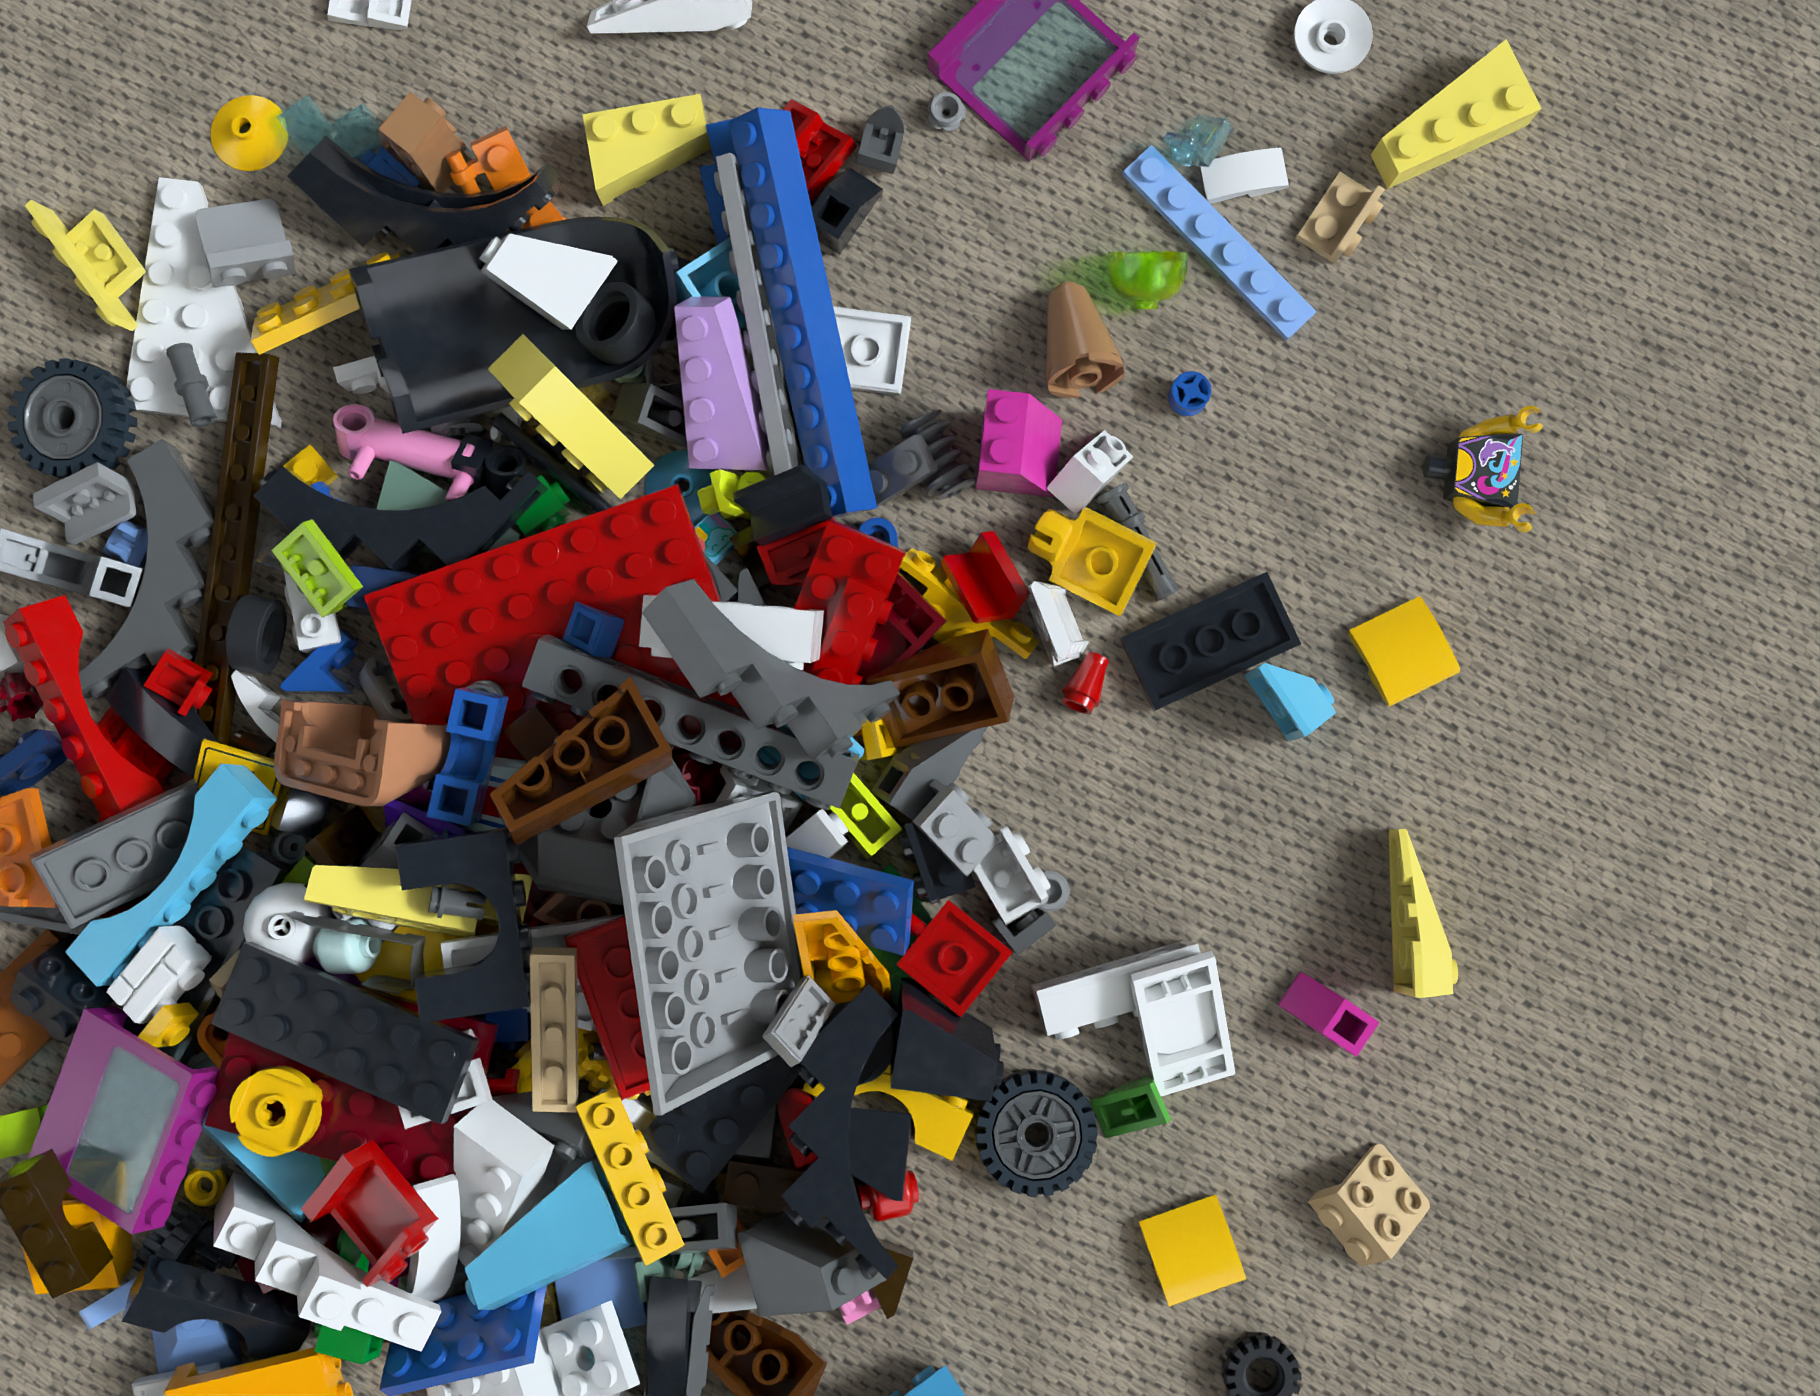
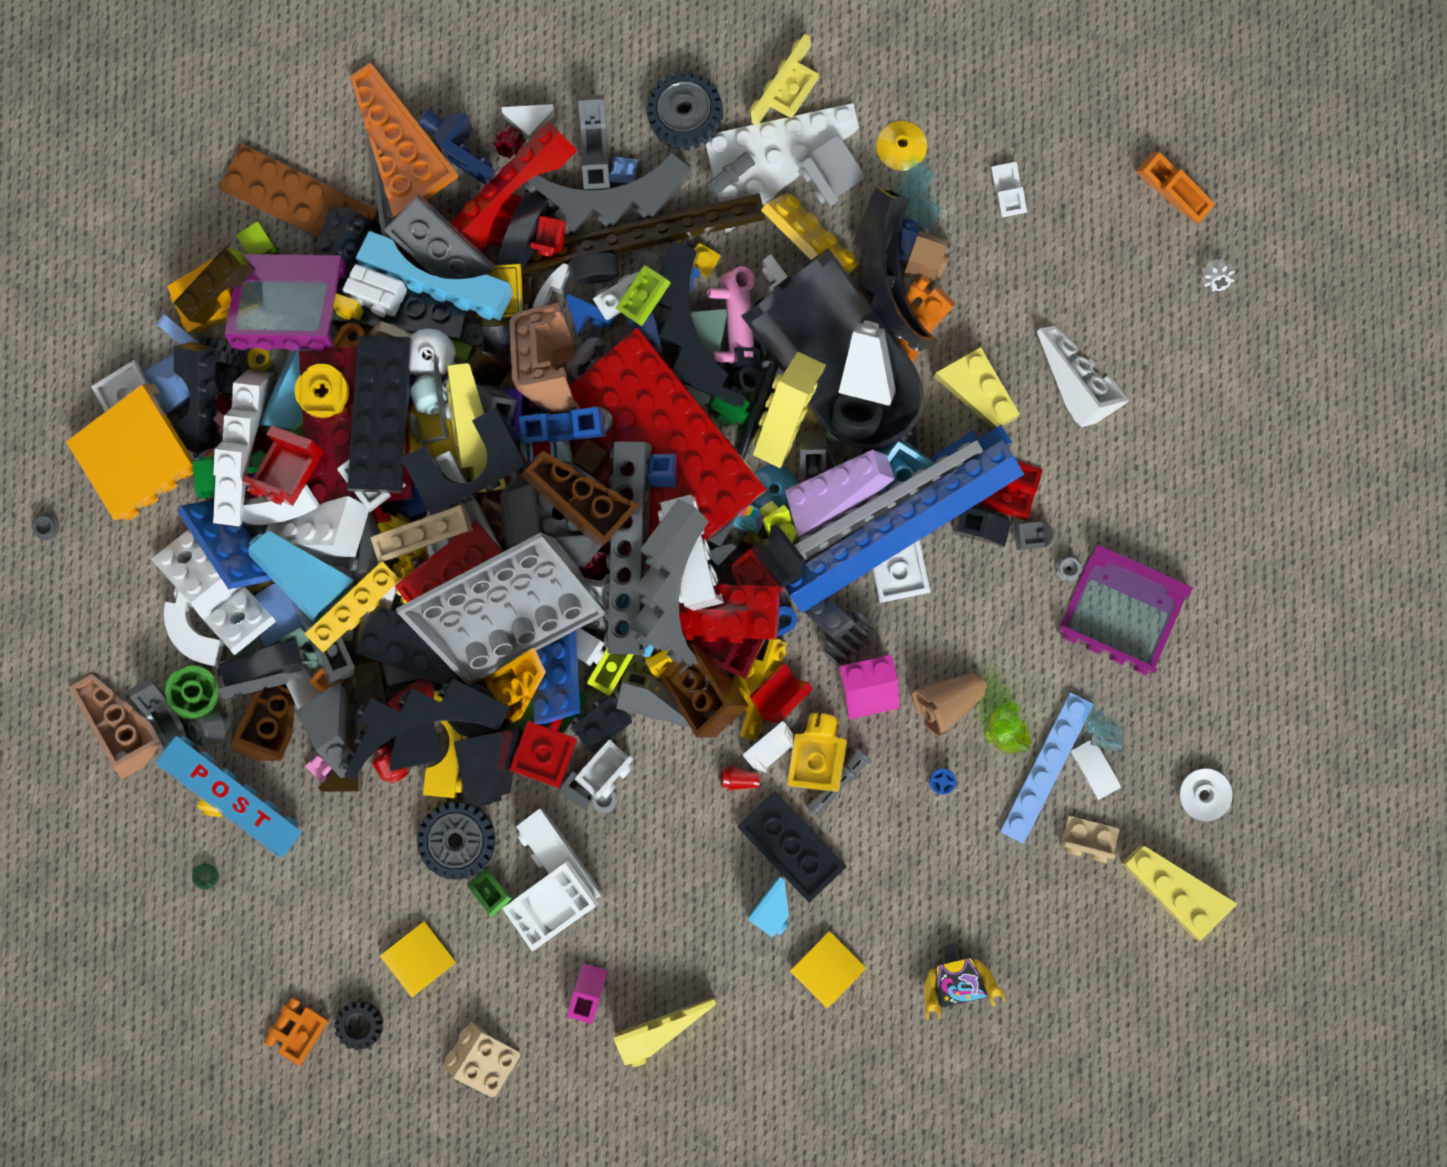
camera: 75 degrees right, 0 degrees up
light grey bracket [33,462,136,545] -> none
dark grey pin [428,884,486,920] -> none
light grey plate [762,975,836,1067] -> none
light grey bracket [912,779,999,876] -> none
white slope [1047,430,1133,515] -> none

